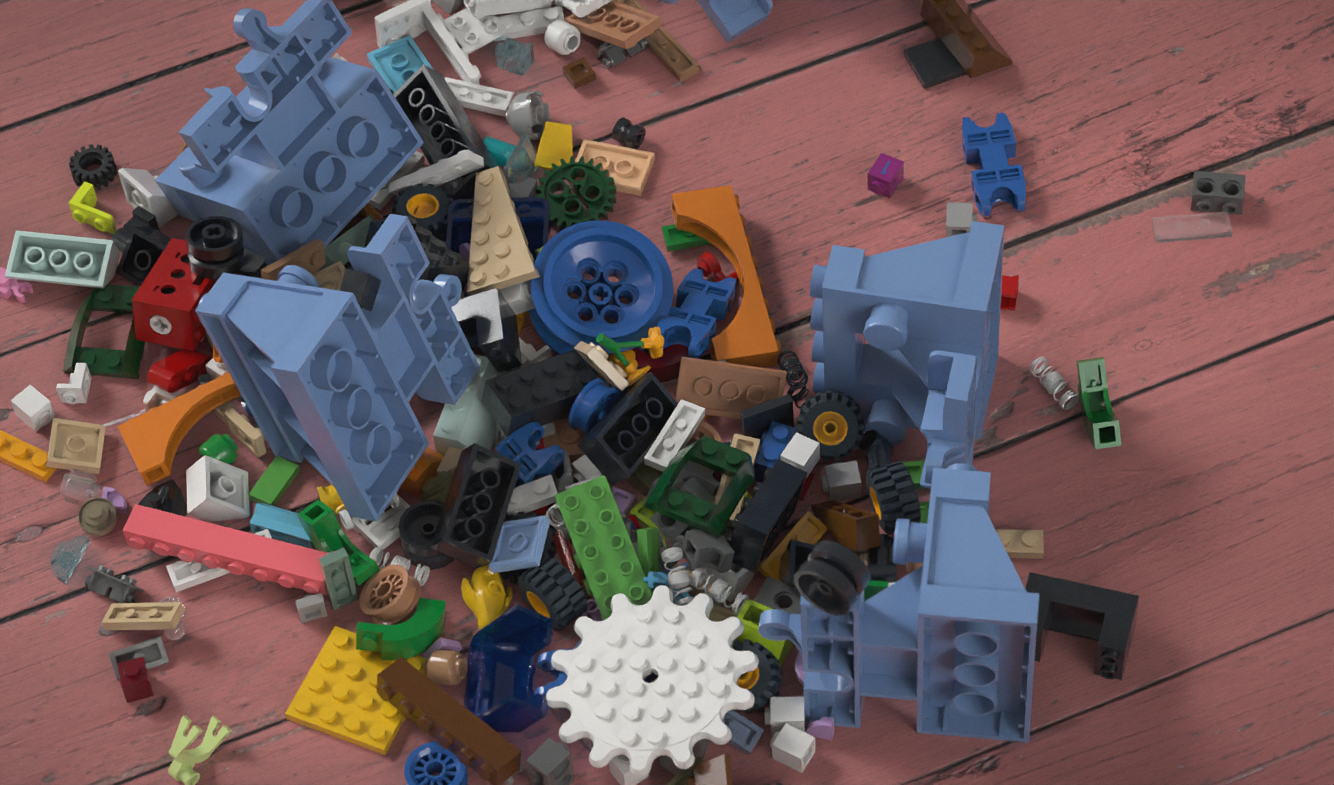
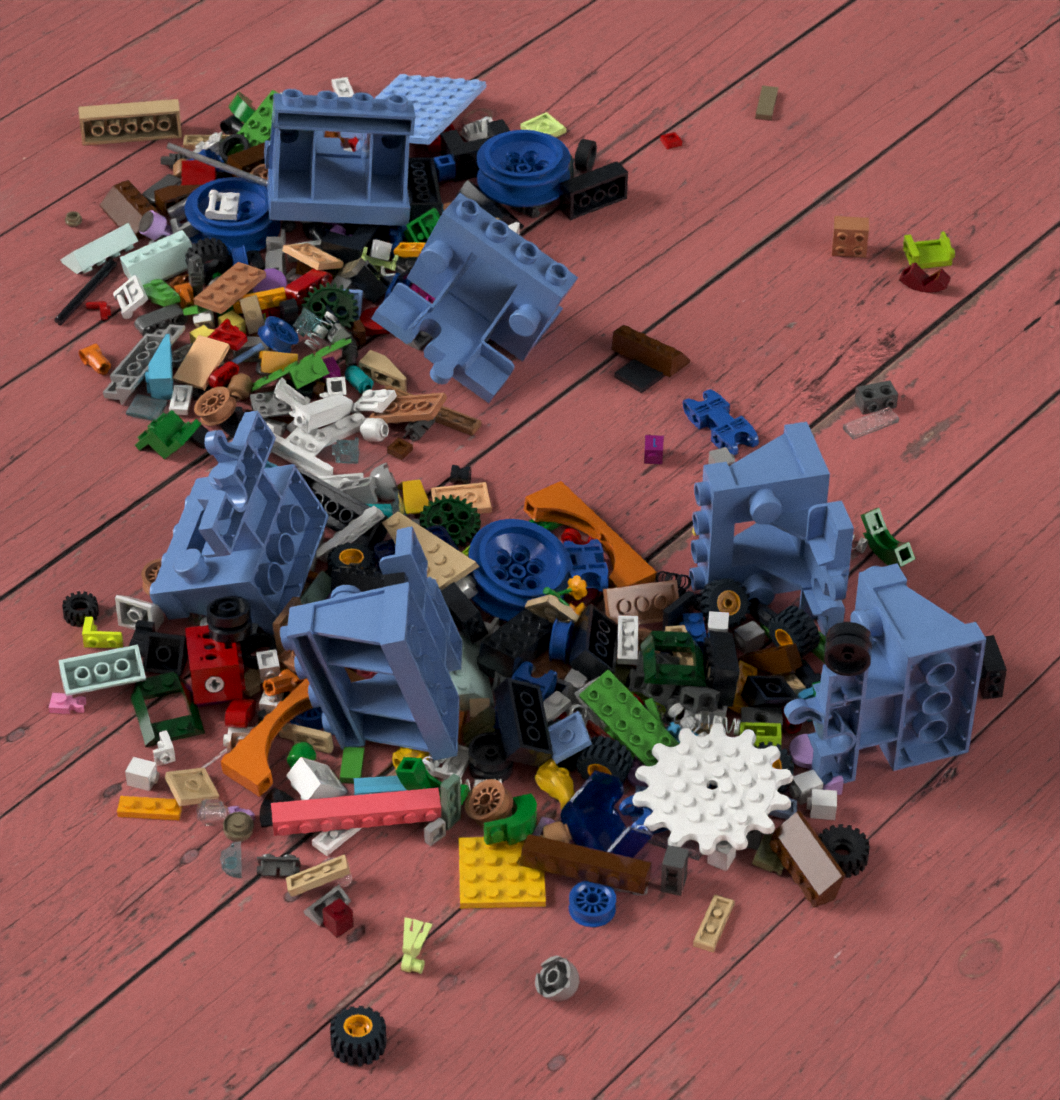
camera: 30 degrees left, 10 degrees down
none -> light grey hinge [337,476,379,504]

